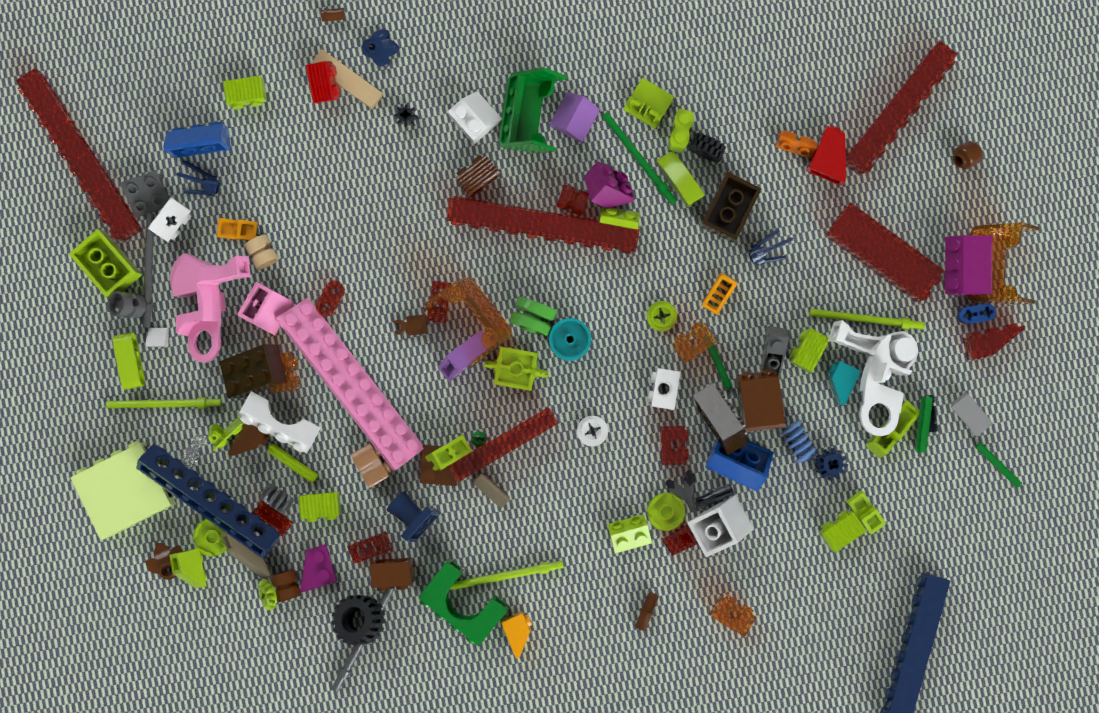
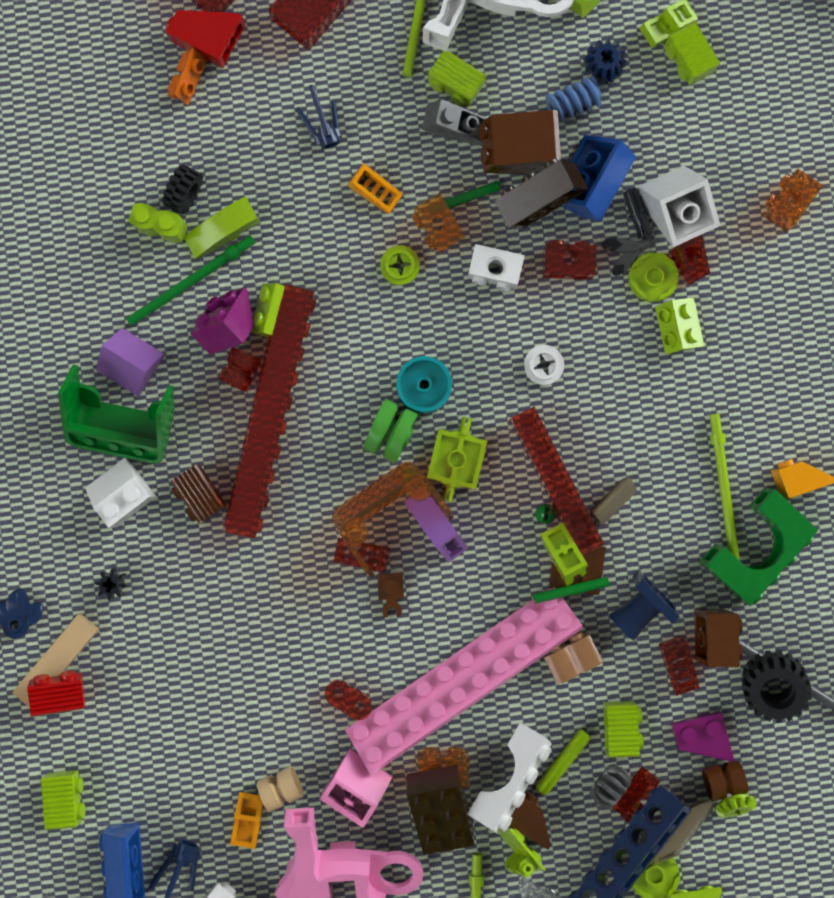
camera: 85 degrees left, 0 degrees up
lime hinge [623,77,675,129] -> none
reddish brown axle [634,592,659,631] -> none
dark brown brick [699,172,762,243] -> none
teal slope [828,361,861,406] -> none
none -> green bar [533,576,610,604]

